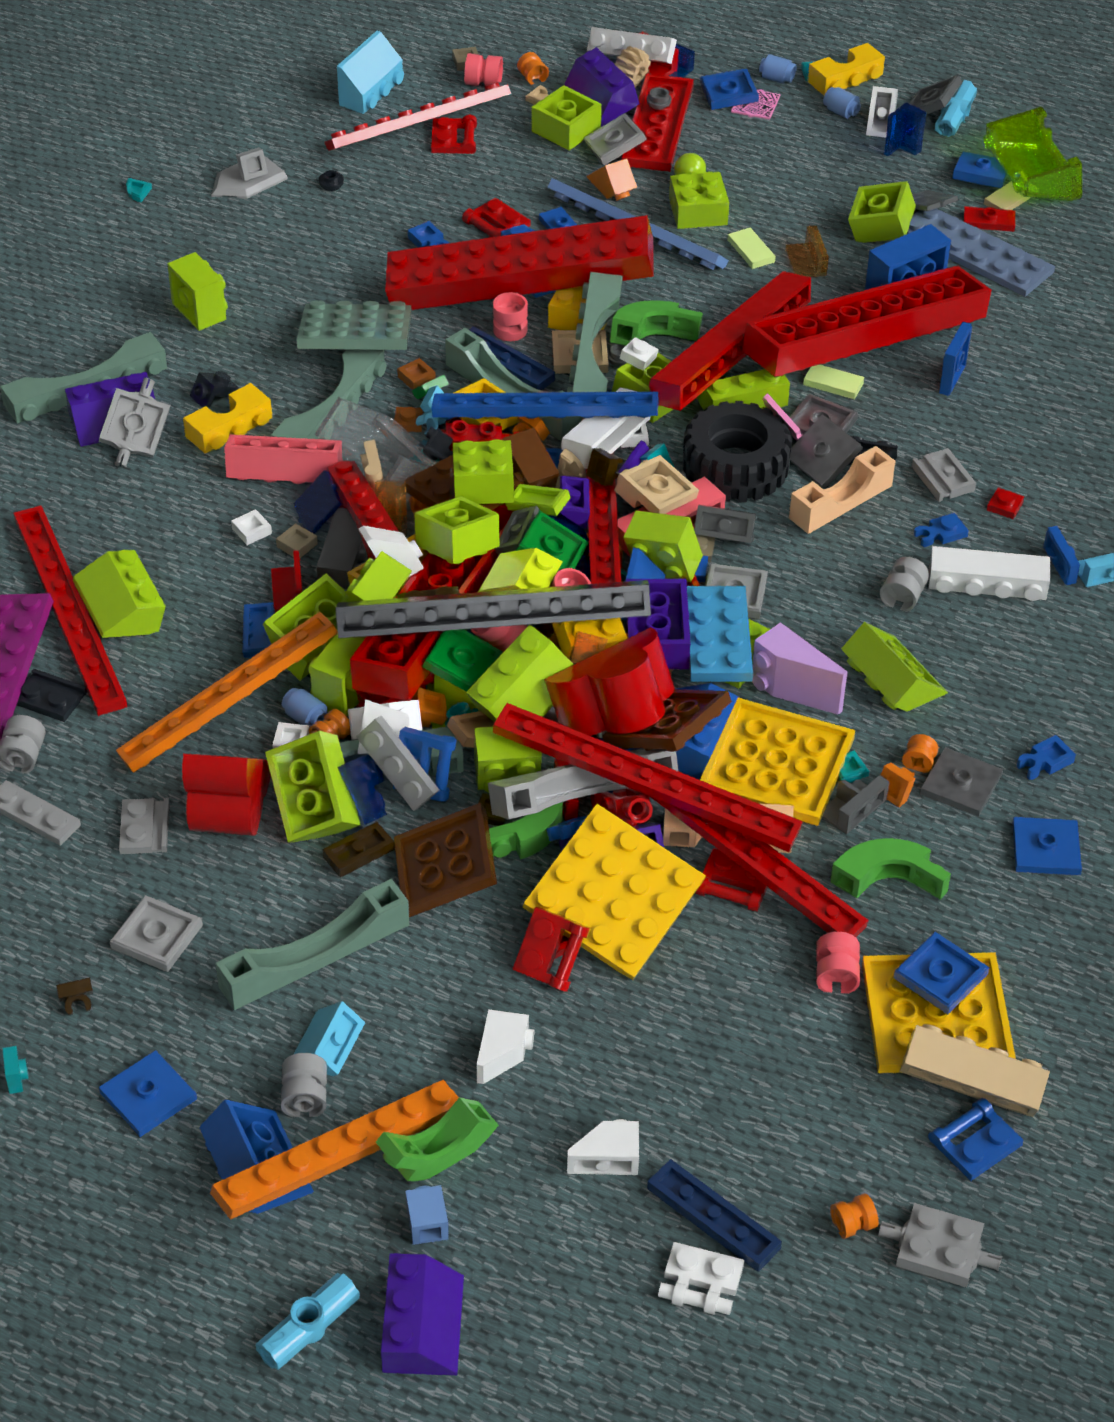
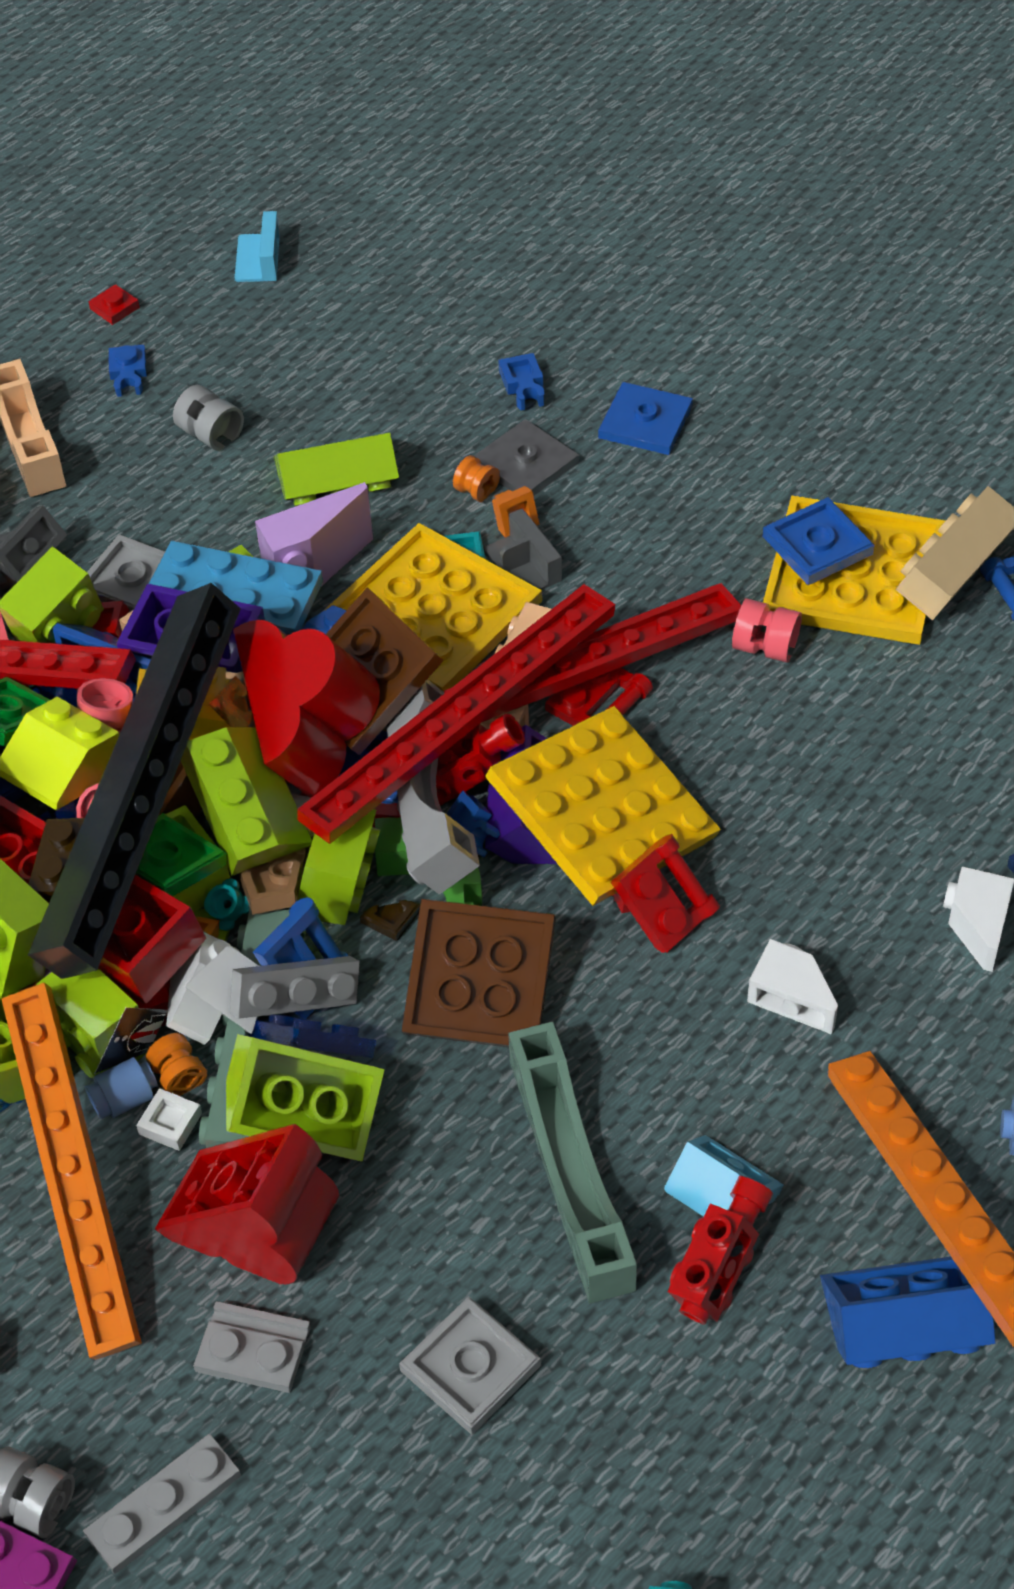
camera: 70 degrees left, 5 degrees up
dark brown tile [56,977,93,1016] -> none
blue plate [99,1050,197,1137] -> none
light grey wheel [281,1053,327,1117] -> none
dark brown plate [322,821,395,878] -> none
bright green arch [376,1097,499,1181] -> none
bright green arch [831,838,951,900] -> none
light grey plate [911,448,976,502] -> none
white brick [929,546,1050,601] -> none
blue plate [1043,526,1080,585] -> none
none -> black sticker [94,1007,167,1074]
none -> red brick [667,1176,773,1325]

